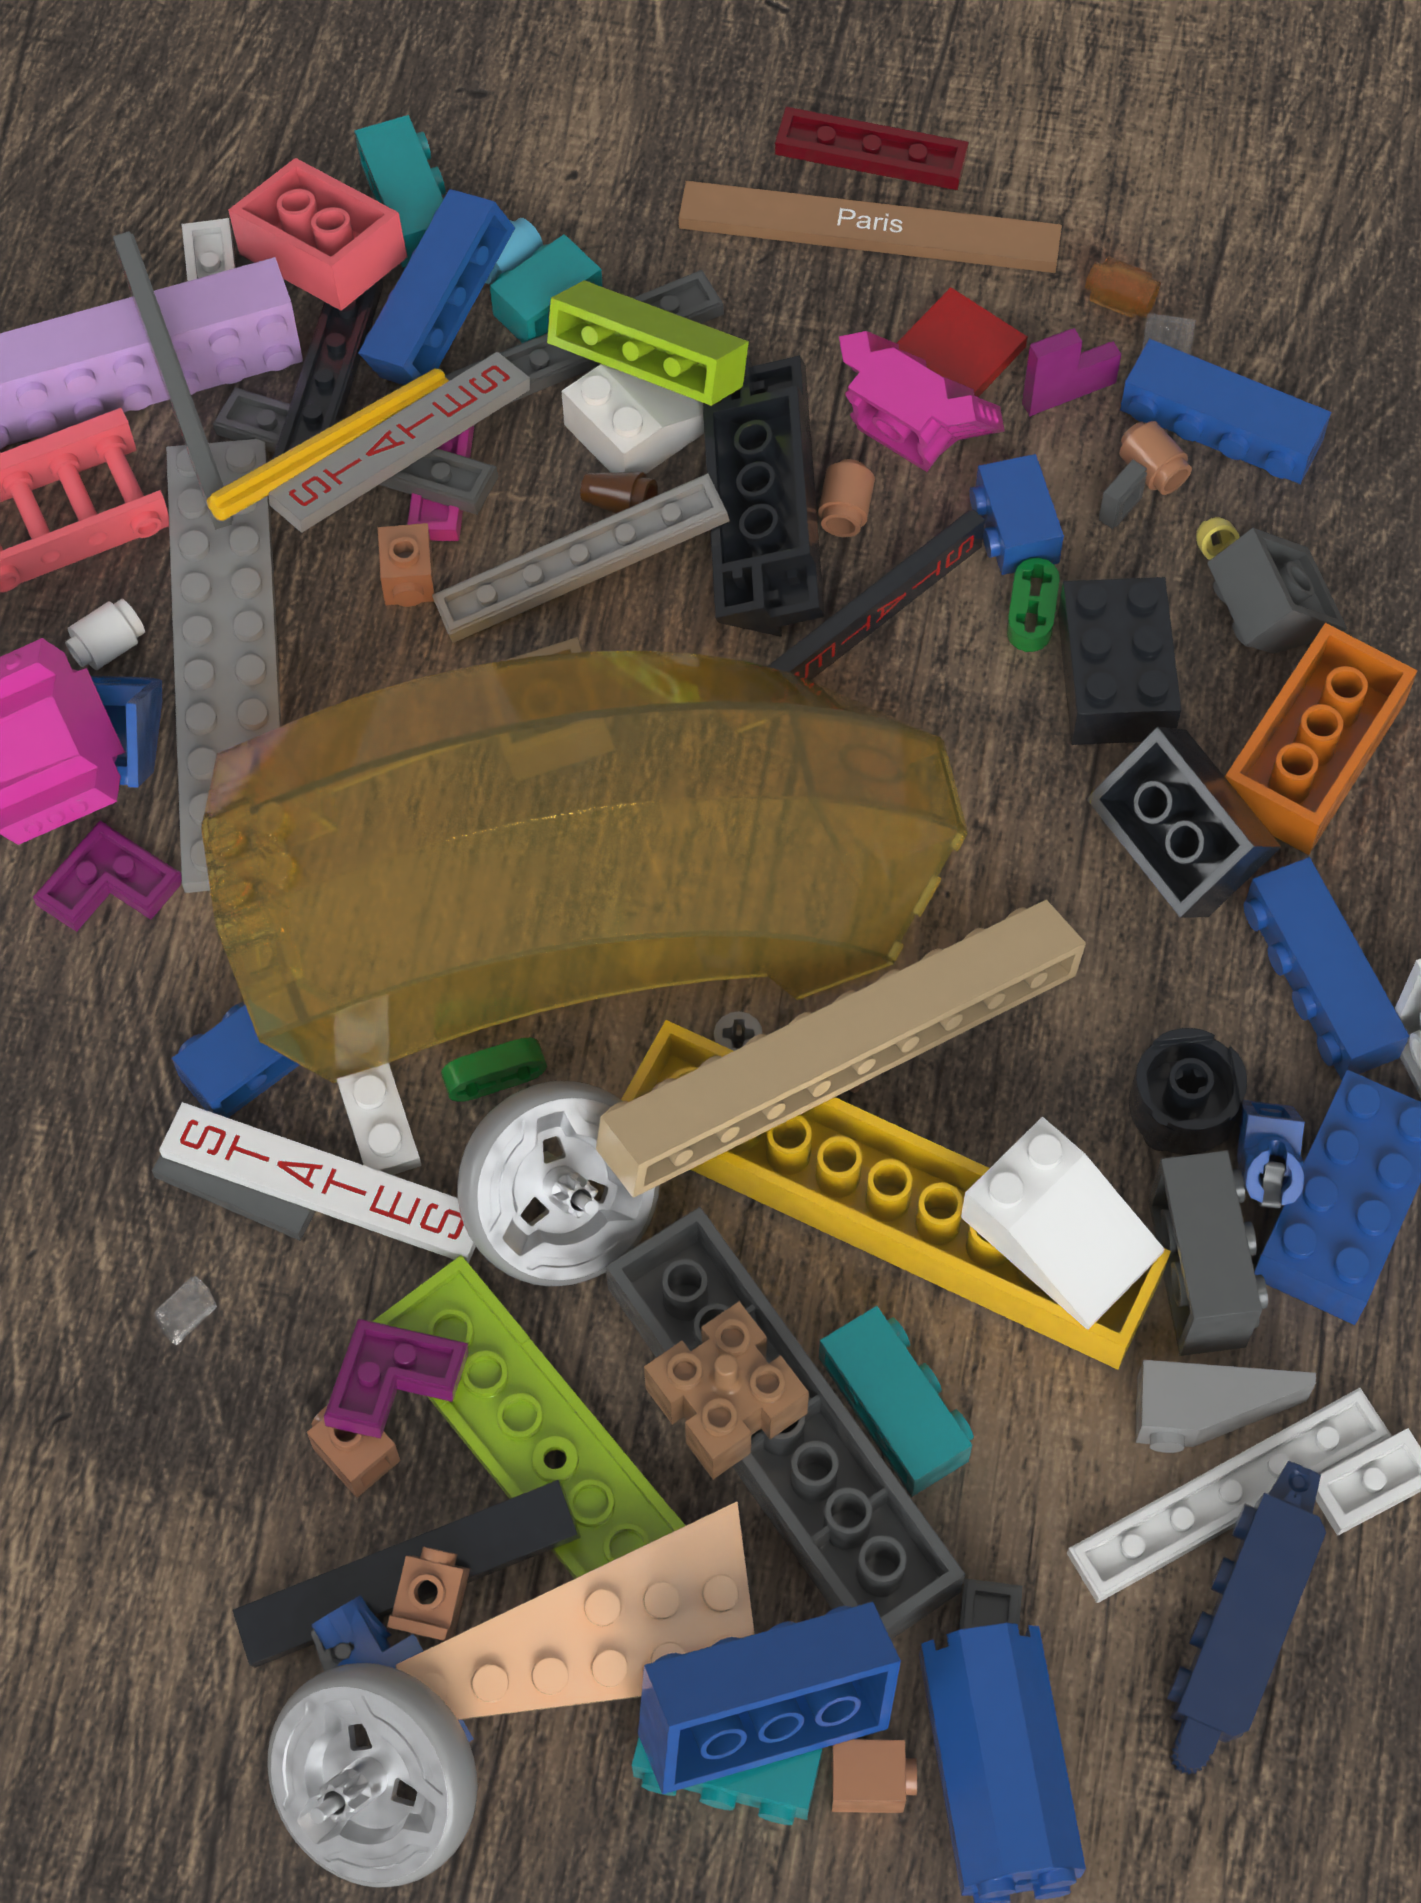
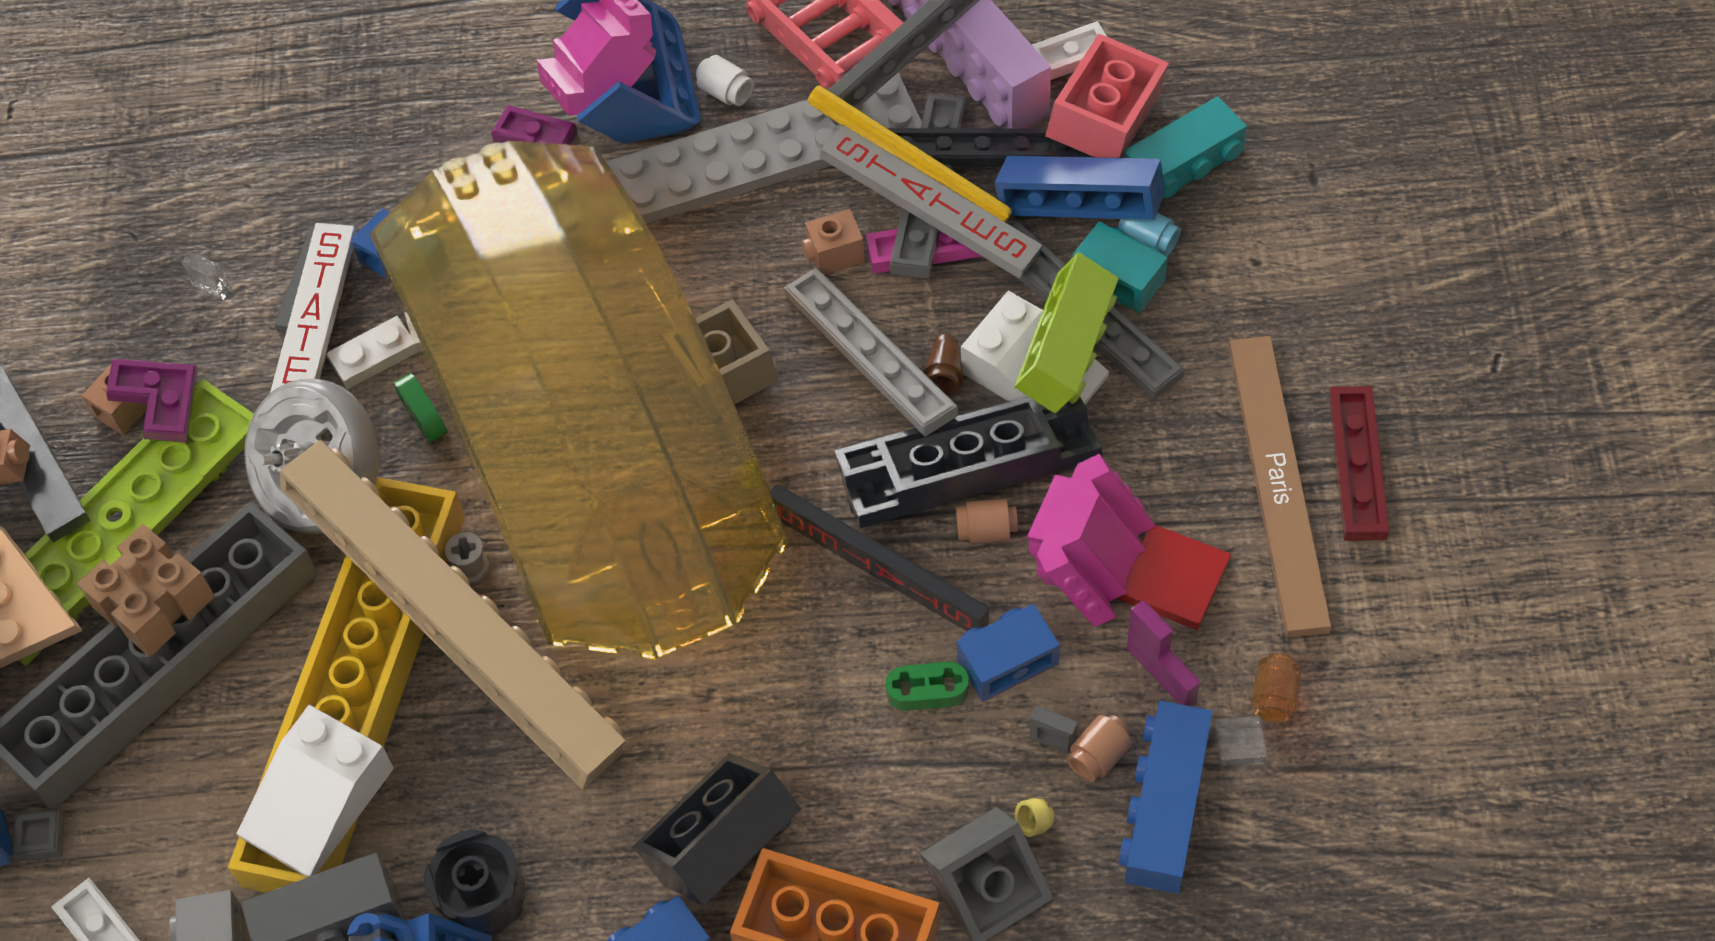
camera: 80 degrees right, 5 degrees down
teal brick [819,1306,974,1497] -> none
black brick [1058,577,1181,745] -> none

